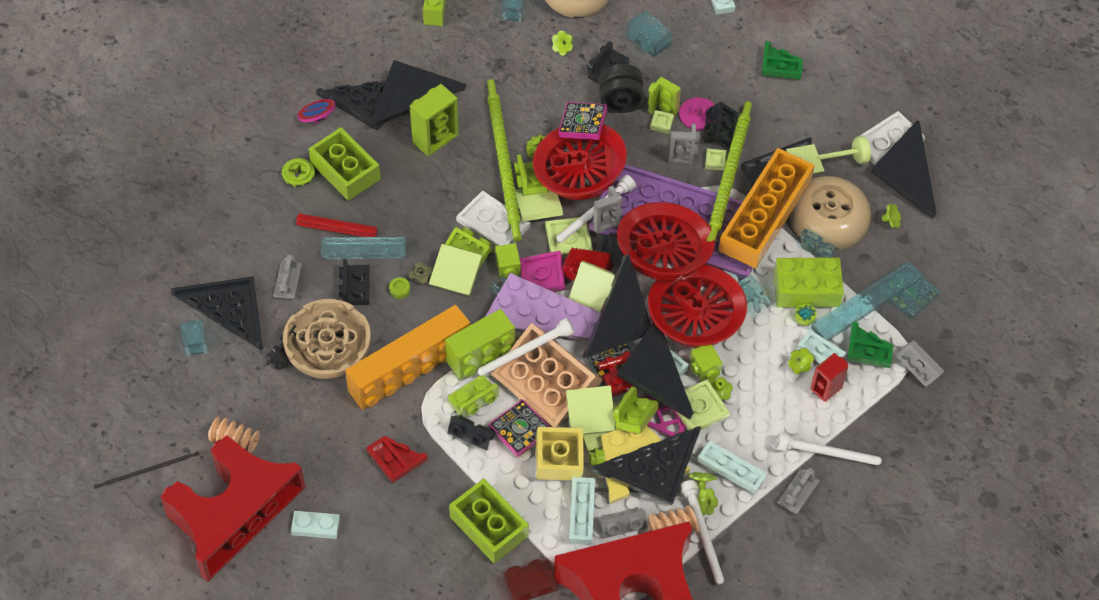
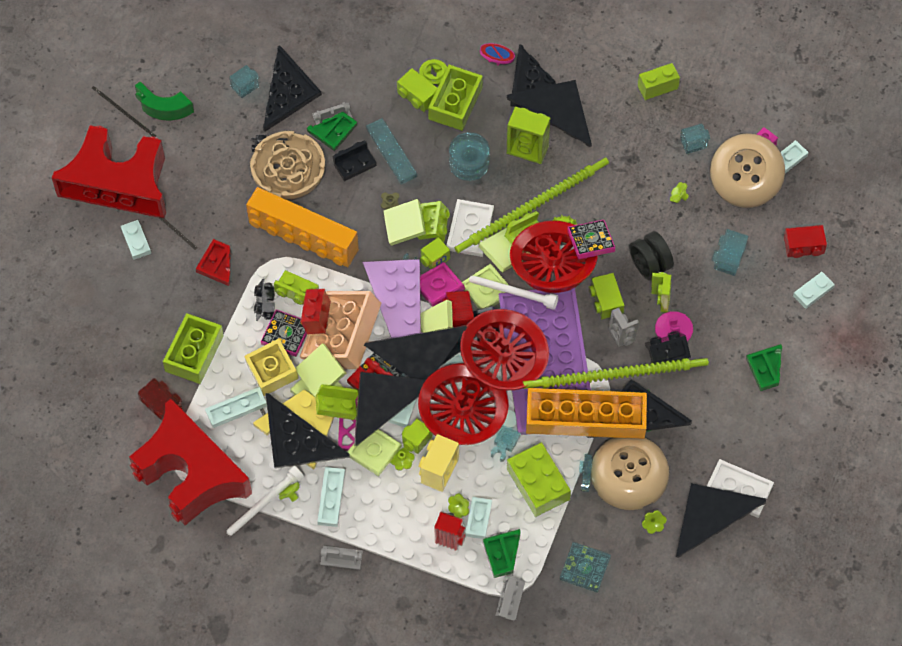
camera: 65 degrees right, 5 degrees up
light nougat piece [208,416,260,453] -> none
red axle [296,213,378,239] -> none
lime tile [389,277,410,299] -> none
lime brick [445,308,515,380] -> none
white piece [478,317,575,376] -> none
black bracket [587,41,629,84] -> none
lime plate [589,447,605,466] -> none
light grey bracket [594,186,623,233] -> none
light grey hinge [598,507,647,539] -> none
light nougat piece [648,506,699,533] -> none
yellowish green tile [650,110,674,134] -> none
lime plant [688,472,717,490] -> none
yellowish green tile [705,148,727,171] -> none
white piece [776,432,882,465] -> none
yellowish green piece [786,136,871,174] -> none
tile [795,304,817,326] -> none
clear light blue tile [811,261,923,341] -> none
none -> green arch [135,82,194,121]
none -> clear smoke axle [158,217,198,250]
none -> red brick [301,289,331,334]
none -> green wing [307,112,357,151]
none -> lime brick [397,68,437,112]
none -> light yellow brick [419,434,459,492]
none -> clear light blue wheel [449,132,490,181]
none -> lime brick [588,273,625,320]

